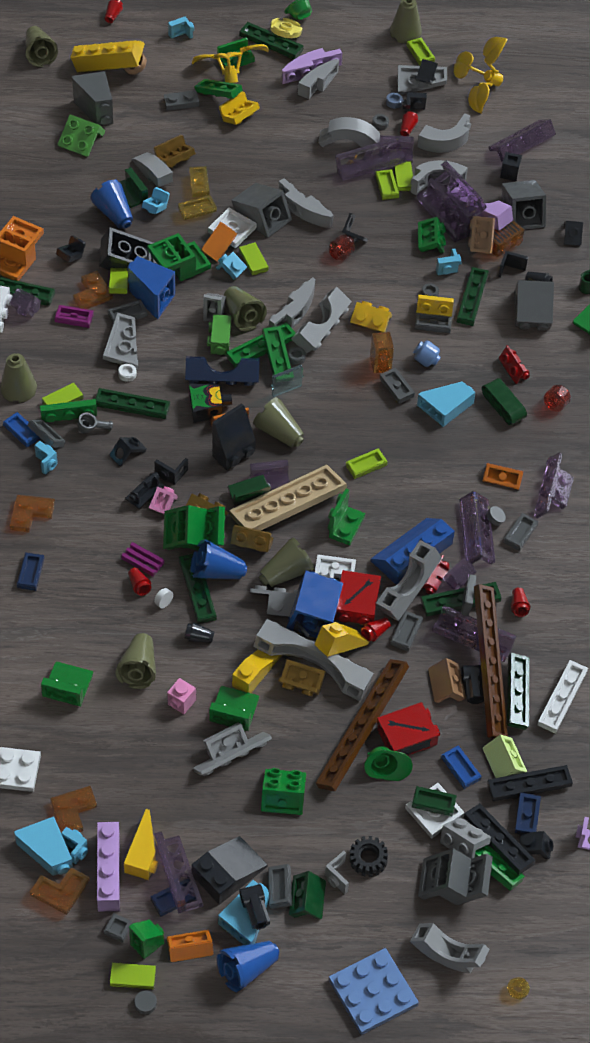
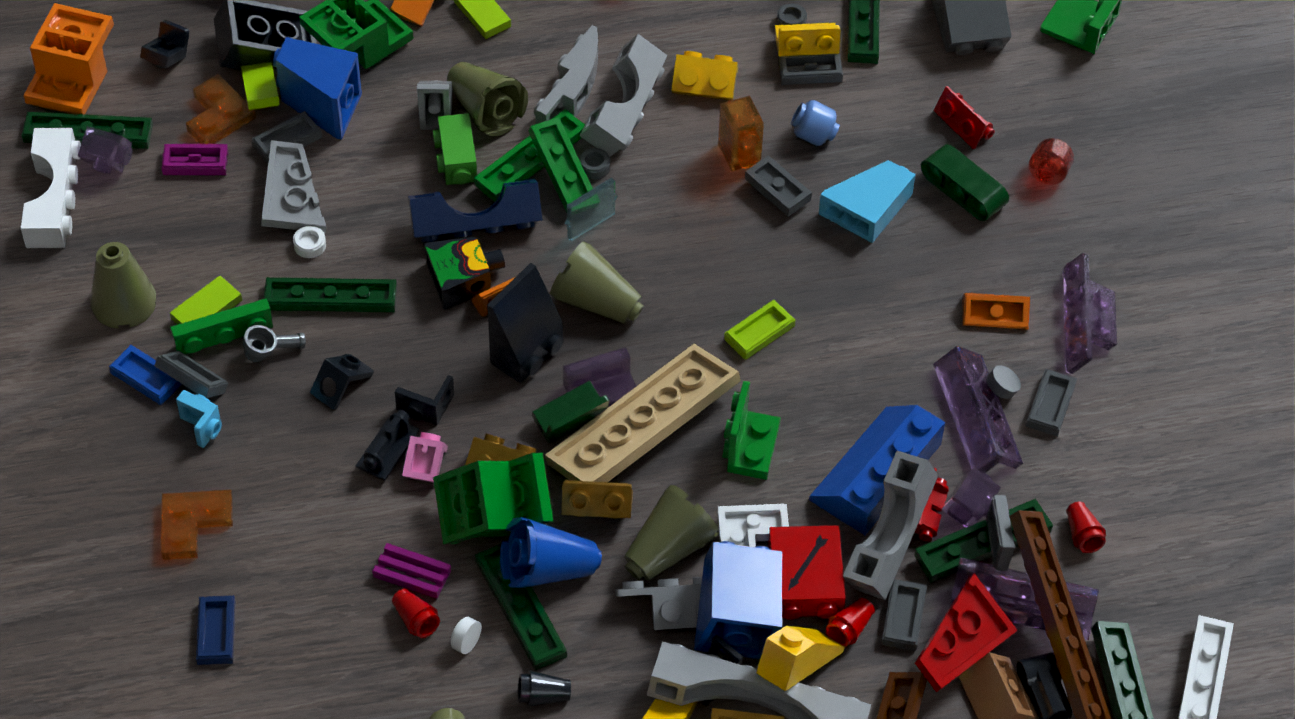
camera: 10 degrees left, 0 degrees up
medium azure bracket [216,252,247,279] -> none
none -> red wing [915,573,1018,692]

